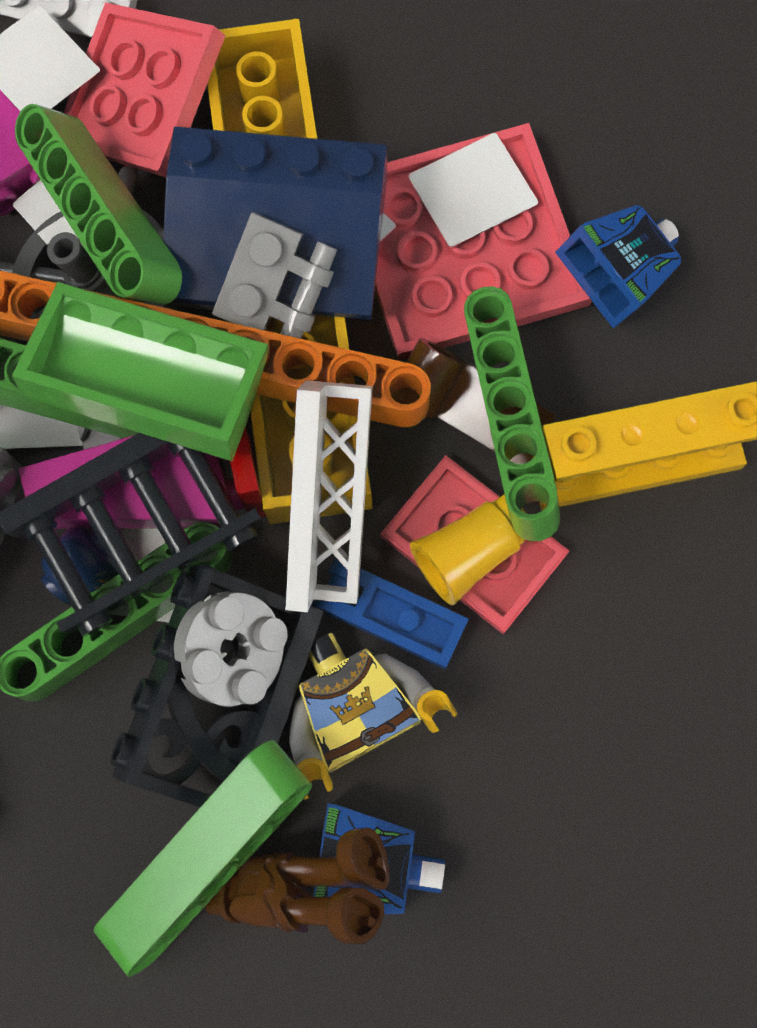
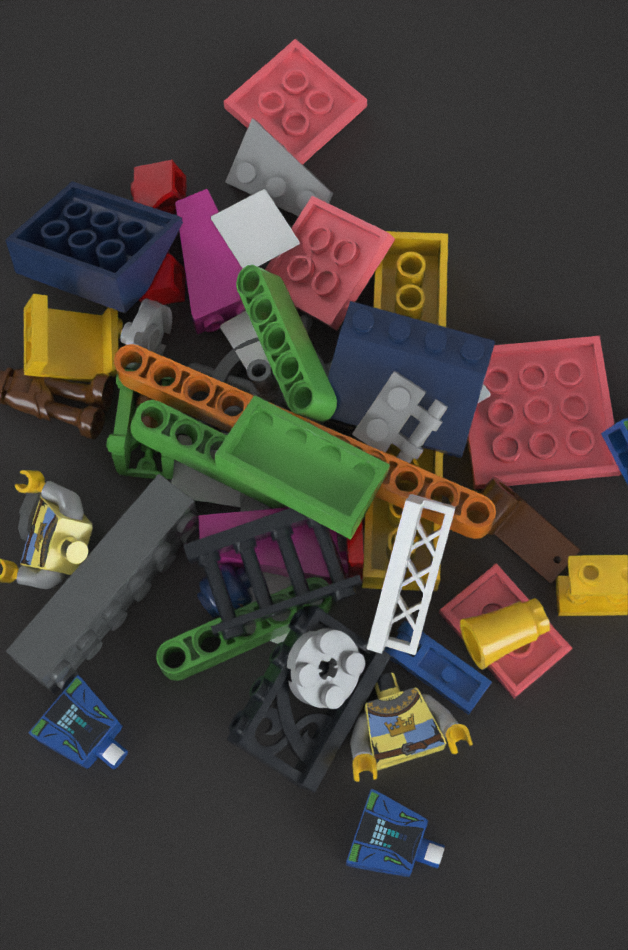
camera: 10 degrees right, 5 degrees down
bright green beam [93,740,312,978] -> none
reddish brown piece [205,827,390,944] -> none
white sticker [408,133,538,247] -> none
bright green beam [464,286,560,541] -> none

